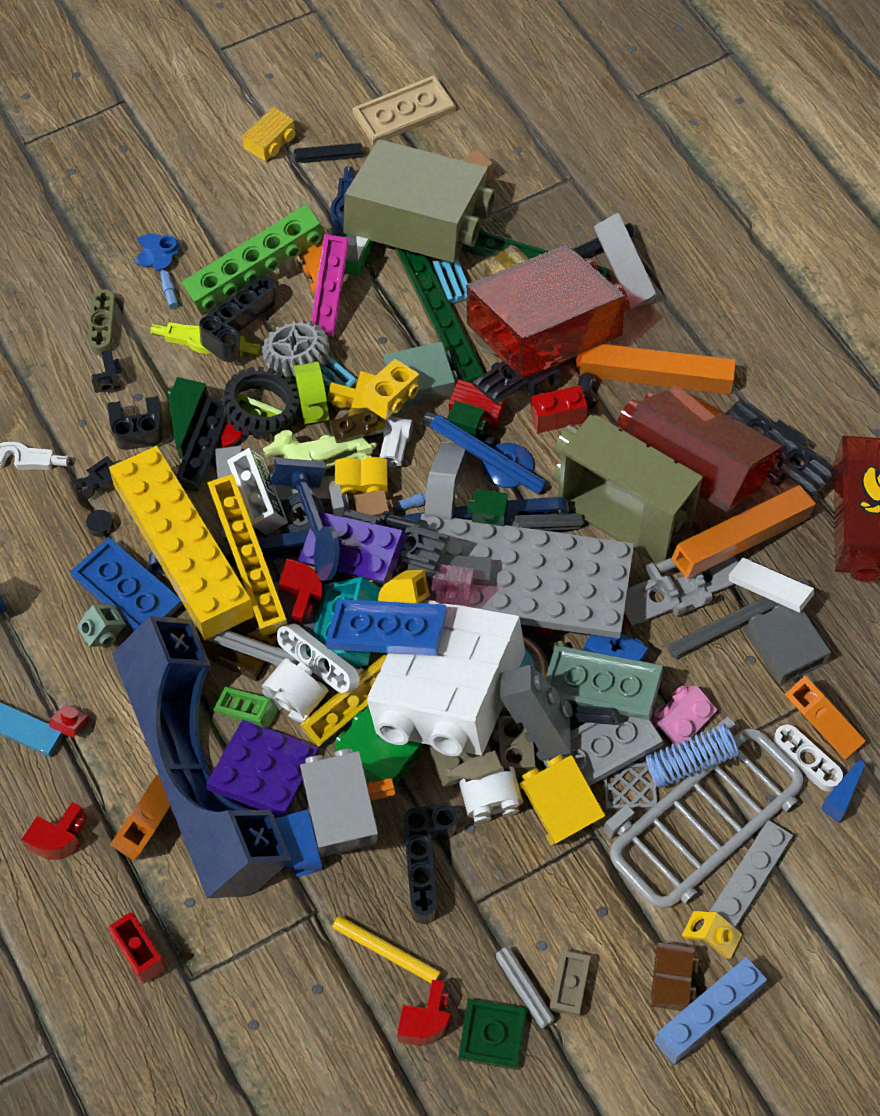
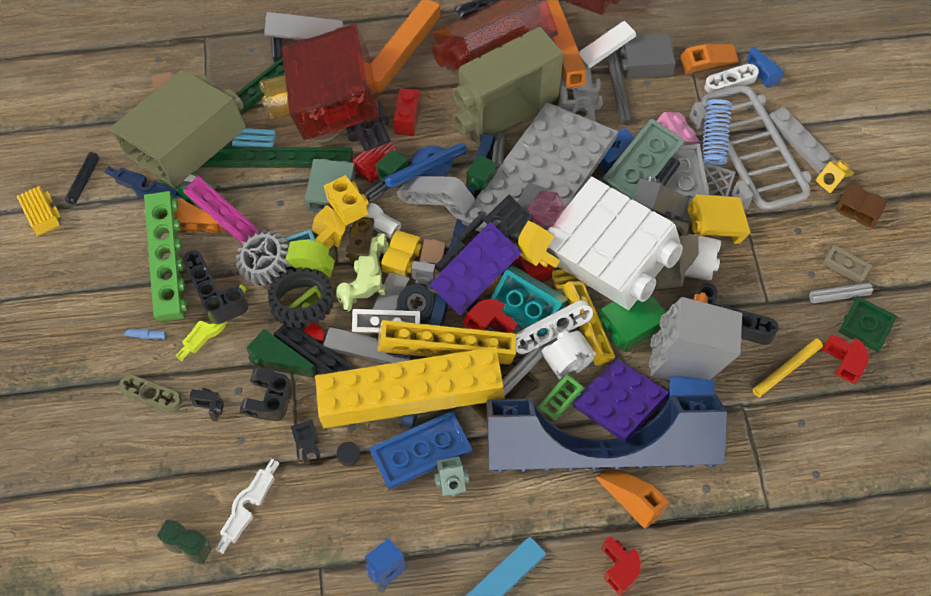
camera: 70 degrees left, 0 degrees up
red plate [49,704,89,738] -> none
red brick [108,912,166,984] -> none
blue plate [134,234,180,271] -> none
dark blue piece [268,458,339,581] -> none
blue plate [325,599,448,656] -> none
tan tile [352,75,456,145] -> none
medium blue piece [394,492,426,511] -> none
black arm [577,372,598,409] -> none
medium blue arch [654,957,767,1065] -> none

